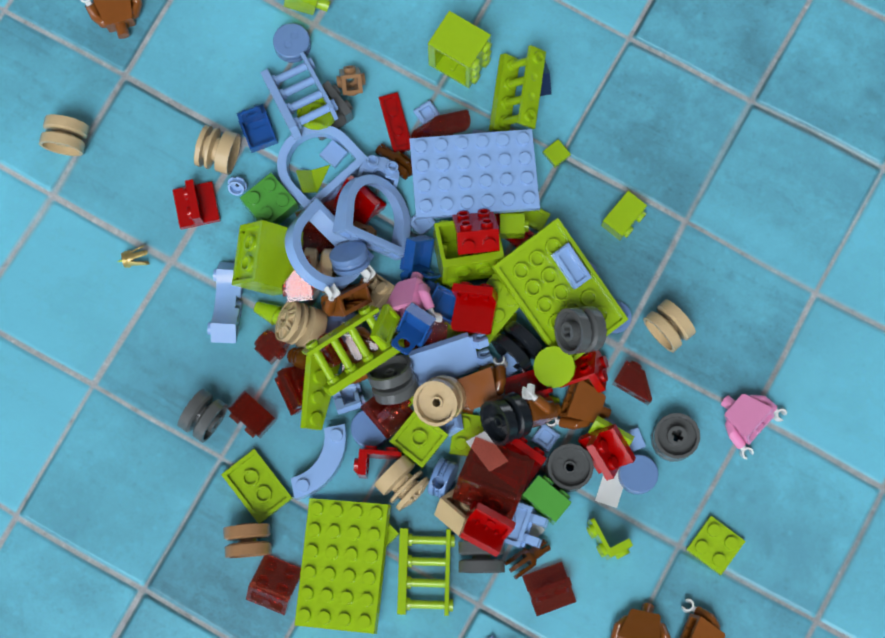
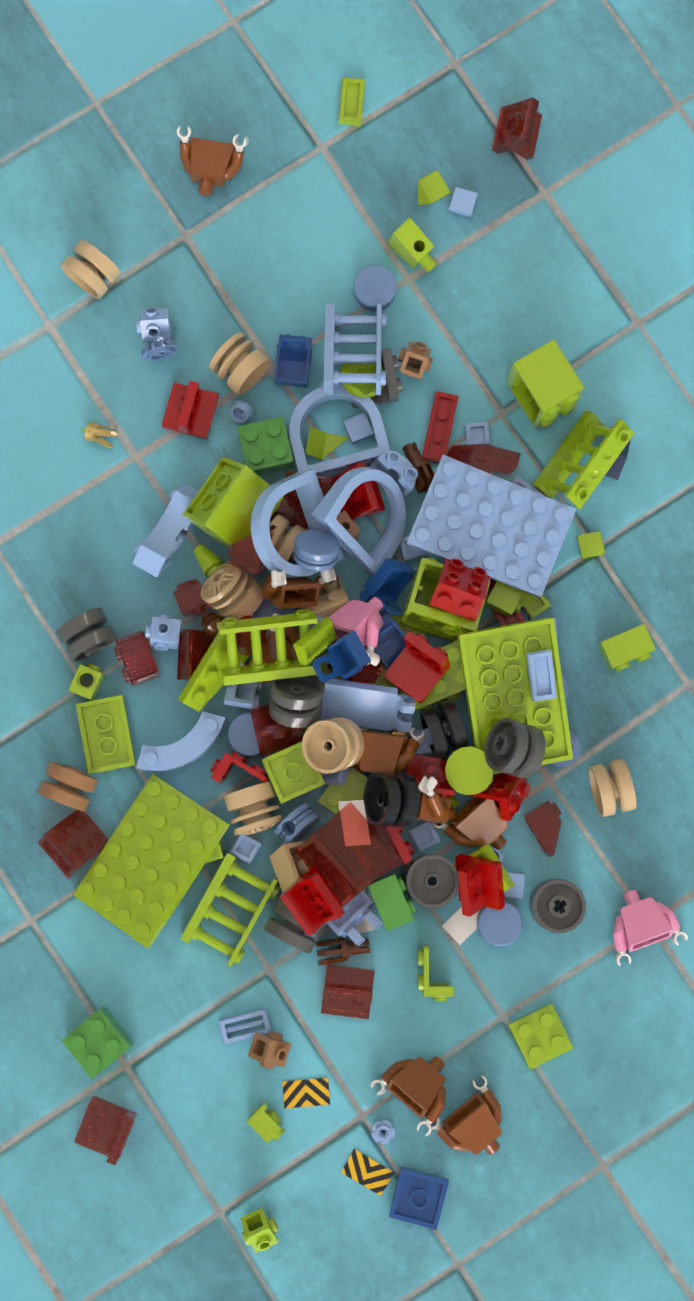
camera: 25 degrees right, 5 degrees up
none -> lime brick [69,663,105,701]
none -> light blue brick [136,307,172,343]
none -> medium blue gear [141,339,178,361]
none -> light blue brick [145,615,181,651]
none -> light blue tile [229,835,262,864]

